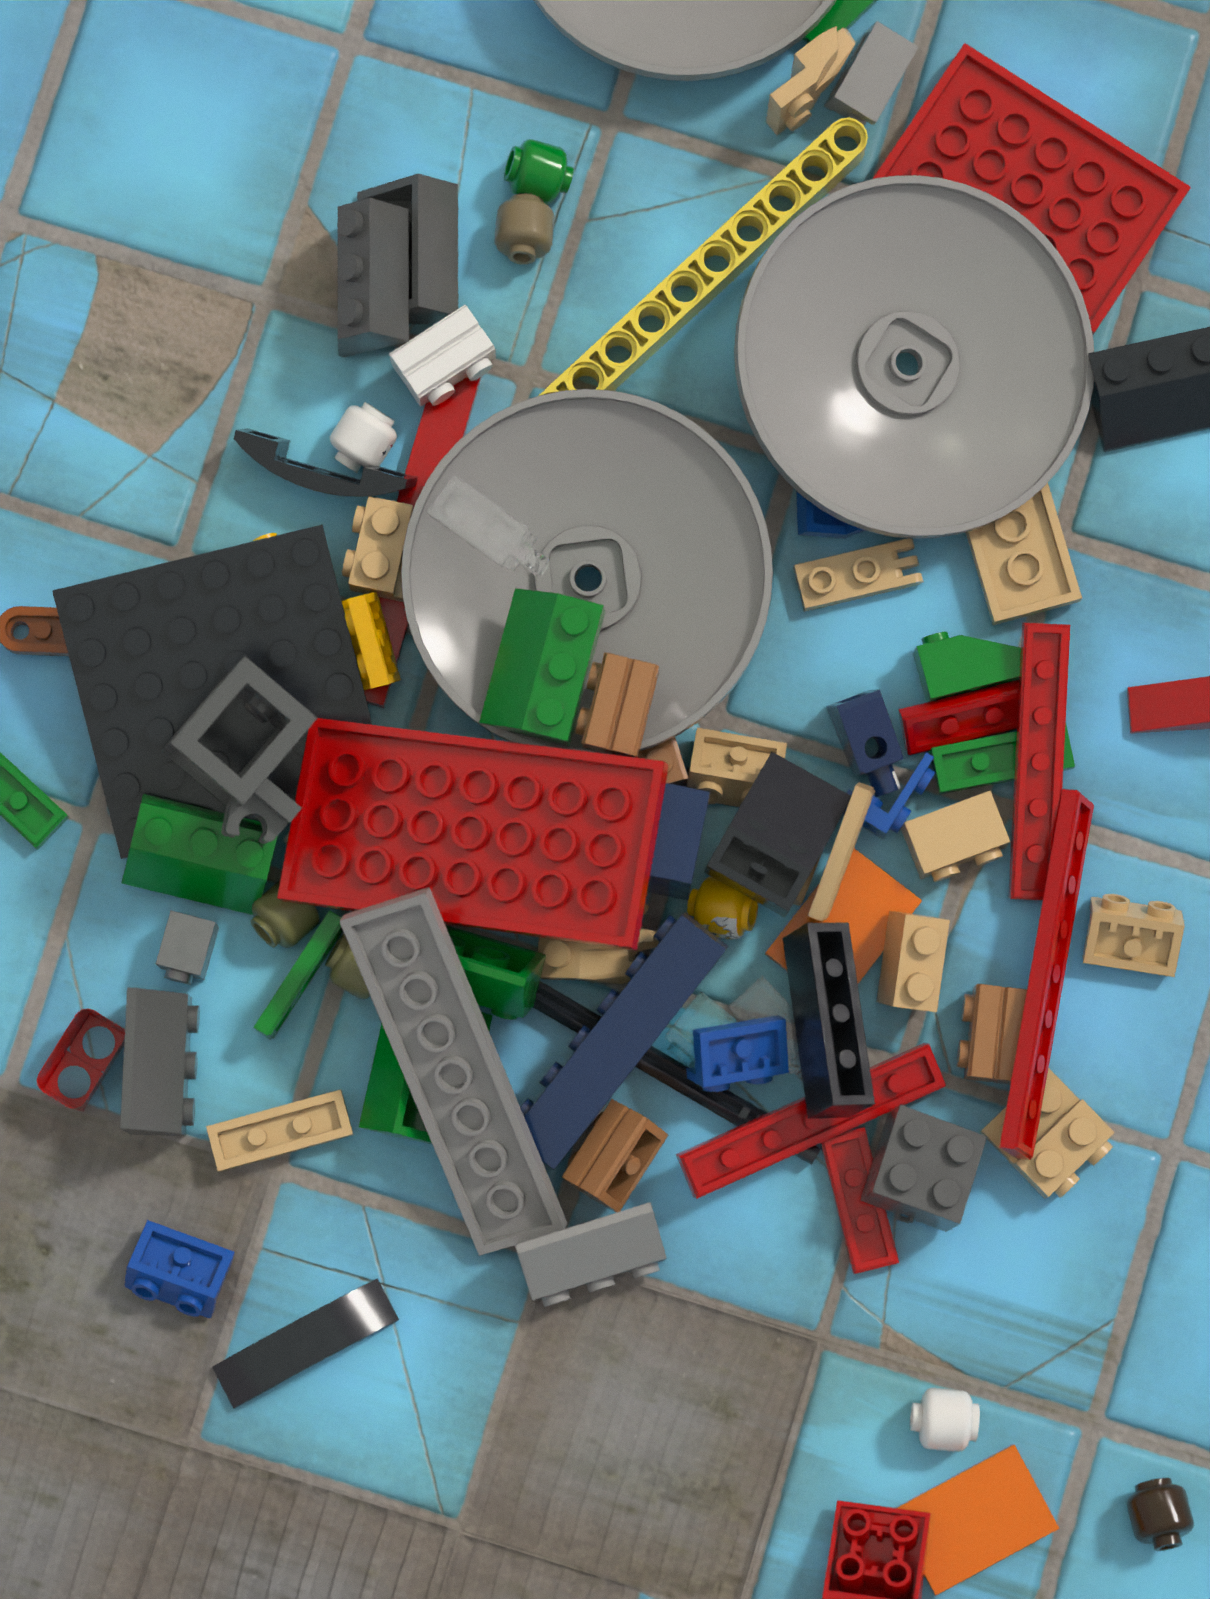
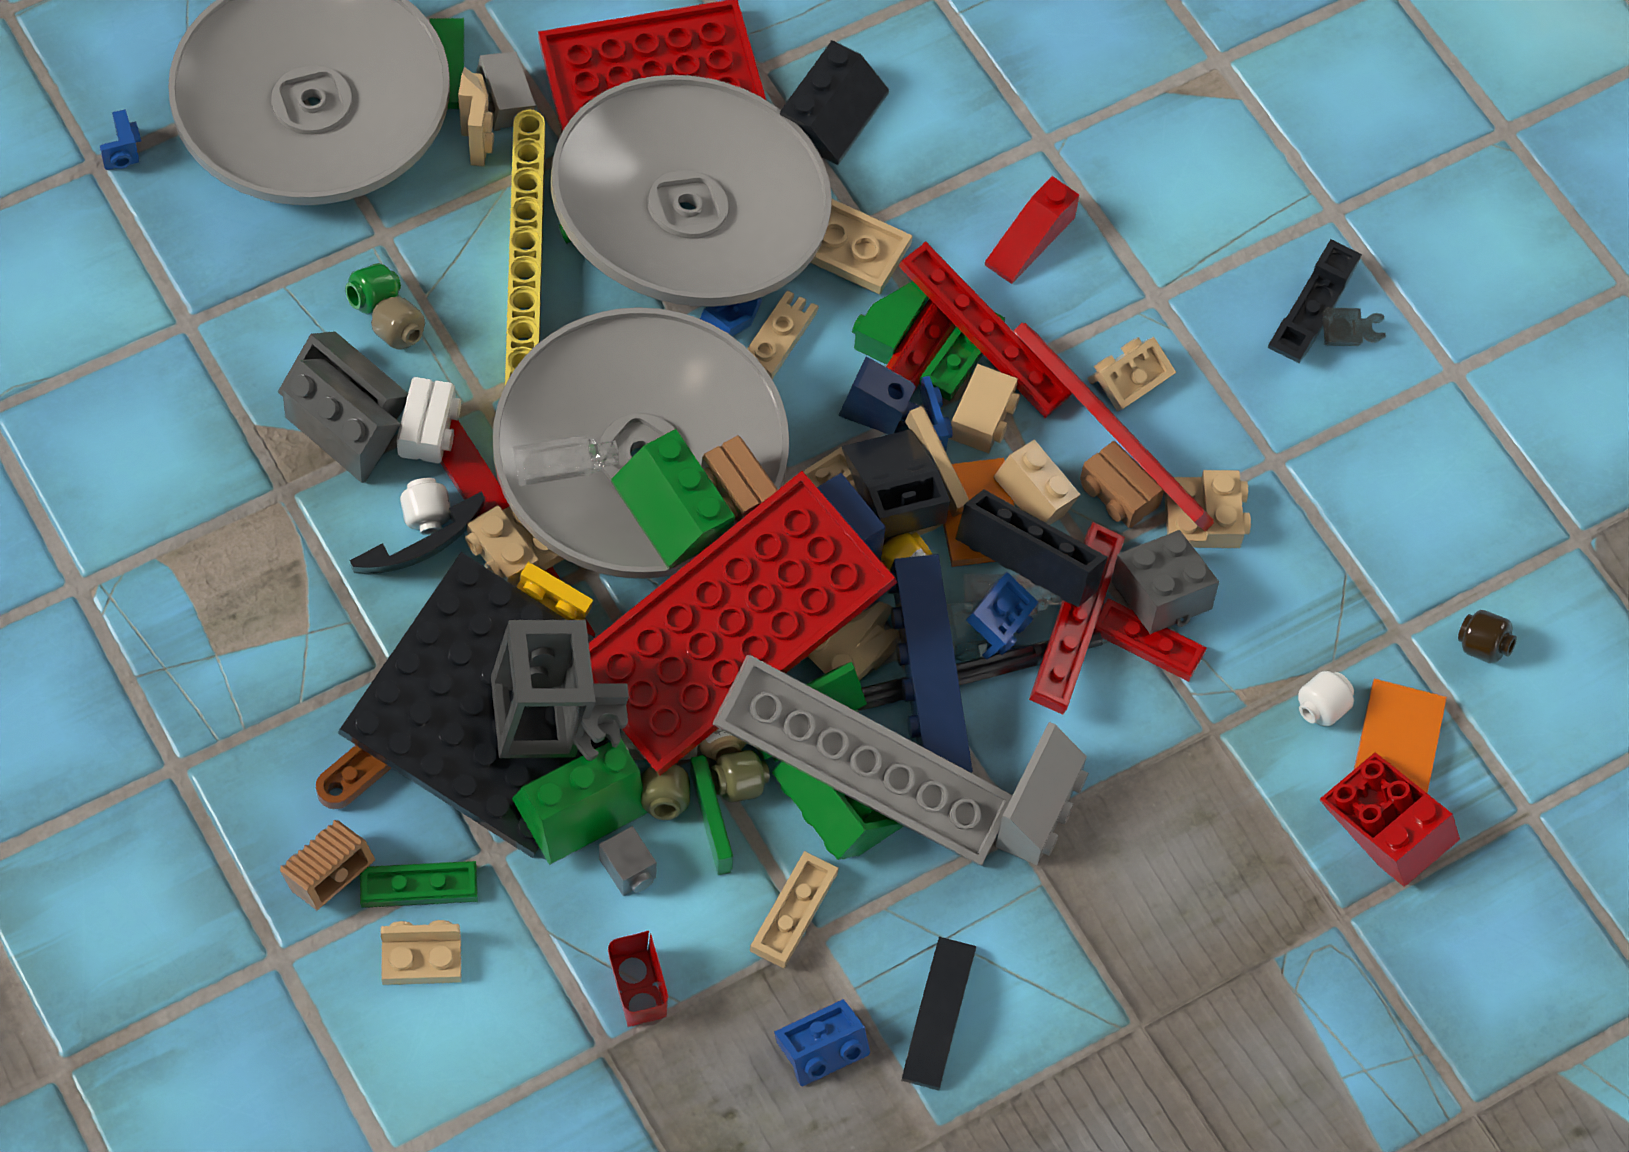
camera: 50 degrees left, 20 degrees down
dark grey slope [120,987,200,1136] -> none
medium nougat brick [562,1099,668,1213] -> none

